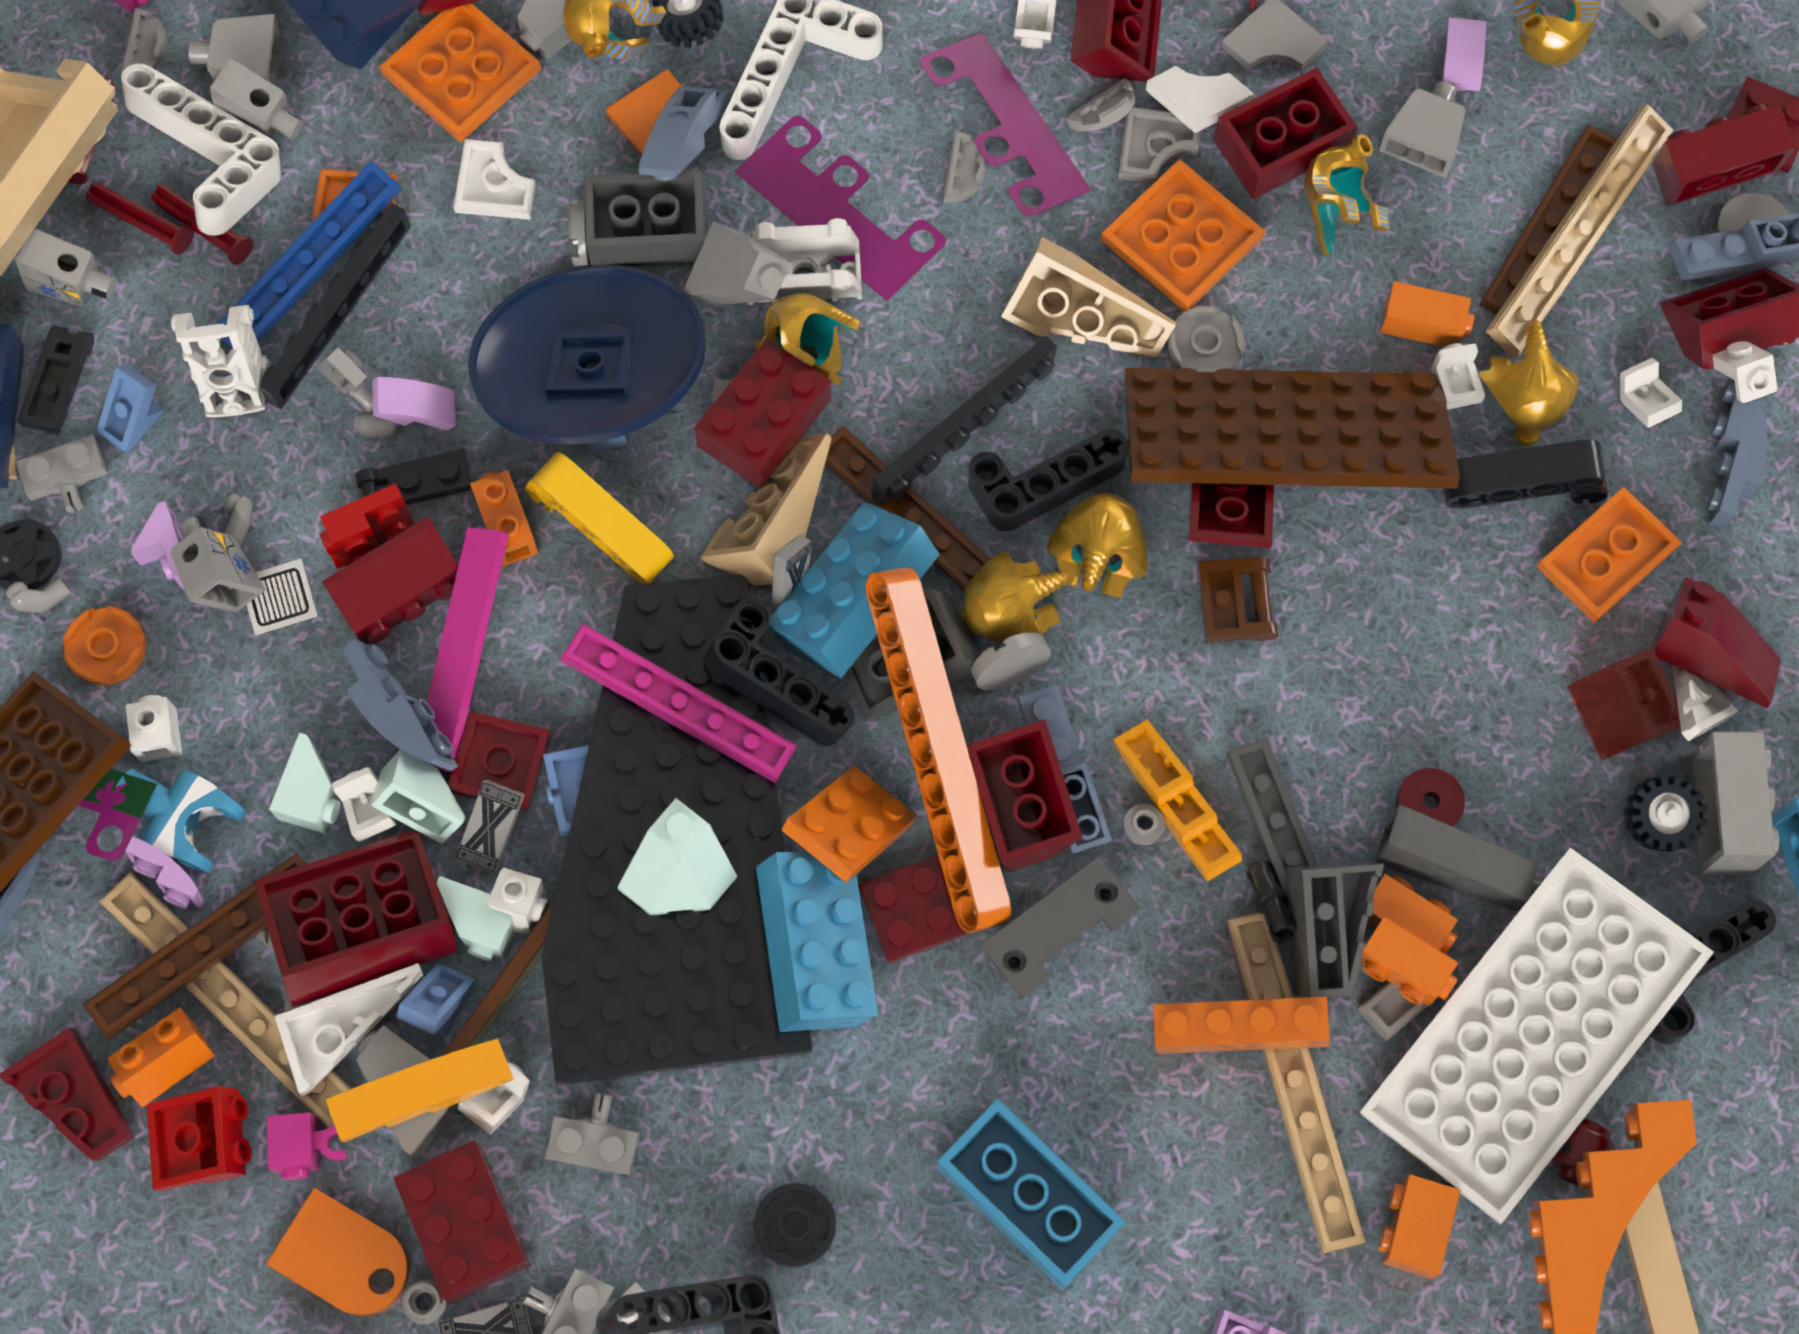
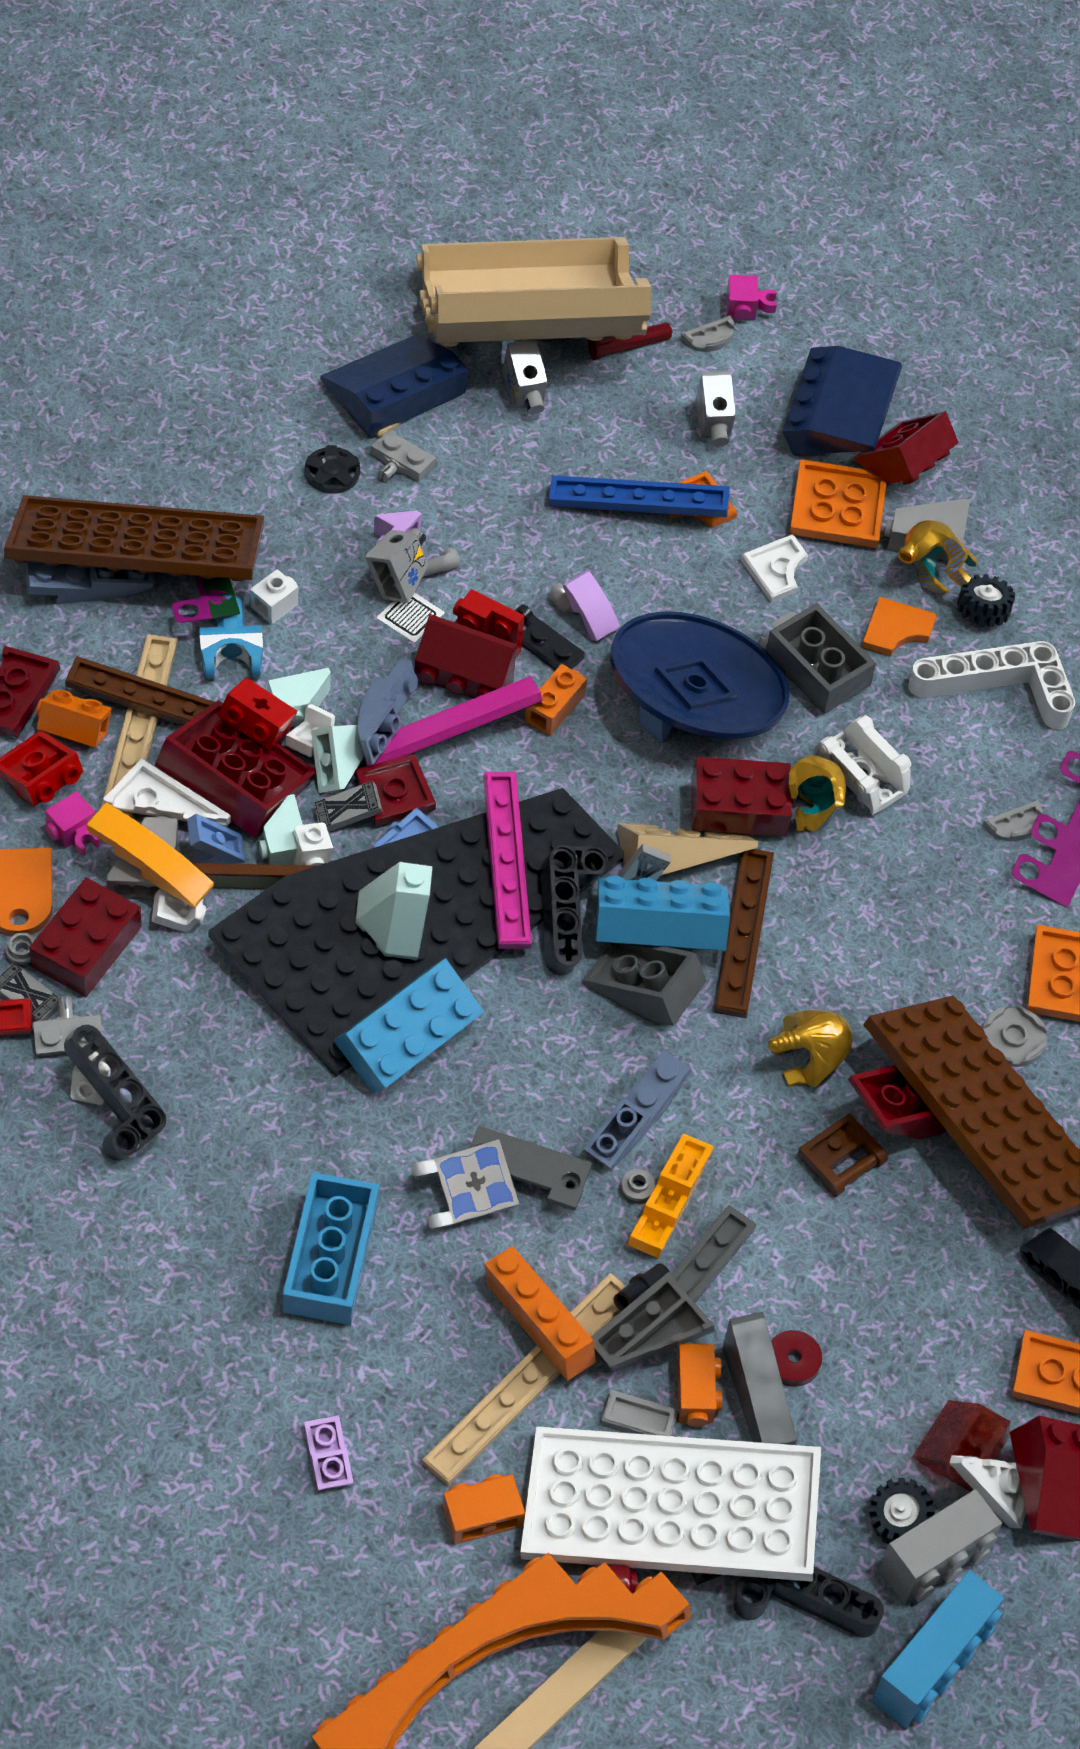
camera: 50 degrees right, 15 degrees down
light grey arm [6,577,72,613] -> none
black plate [17,325,94,434] -> none
orange tile [63,606,147,686] -> none
dark red axle [86,182,194,255] -> none
medium blue slope [96,363,165,453] -> none
white beam [121,64,281,236] -> none
lavender slope [125,836,204,908] -> none
dark red axle [151,184,253,265] -> none
white piece [171,305,271,417] -> none
light grey torso [189,14,283,85] -> none
black plate [259,203,411,410] -> none
light grey plate [317,347,373,413] -> none
yellow beam [525,451,674,584] -> none
light grey plate [545,1093,640,1176] -> none
sand blue slope [638,87,731,181] -> none
light grey slope [683,221,790,306] -> none
magenta piece [734,116,946,301] -> none
black wheel [754,1183,836,1267] -> none
orange plate [781,765,917,883] -> none
dark red plate [858,856,966,964] -> none
orange beam [865,567,1011,933] -> none
black plate [871,336,1057,506] -> none
pearl gold piece [961,551,1070,643] -> none
dark red slope [966,719,1083,872] -> none
black beam [968,429,1128,531] -> none
light grey tile [971,633,1051,691] -> none
tan wedge [1001,237,1176,358] -> none
orange brick [1360,916,1458,1007] -> none
none -> red brick [218,677,298,750]
none -> light grey flag [412,1139,519,1232]

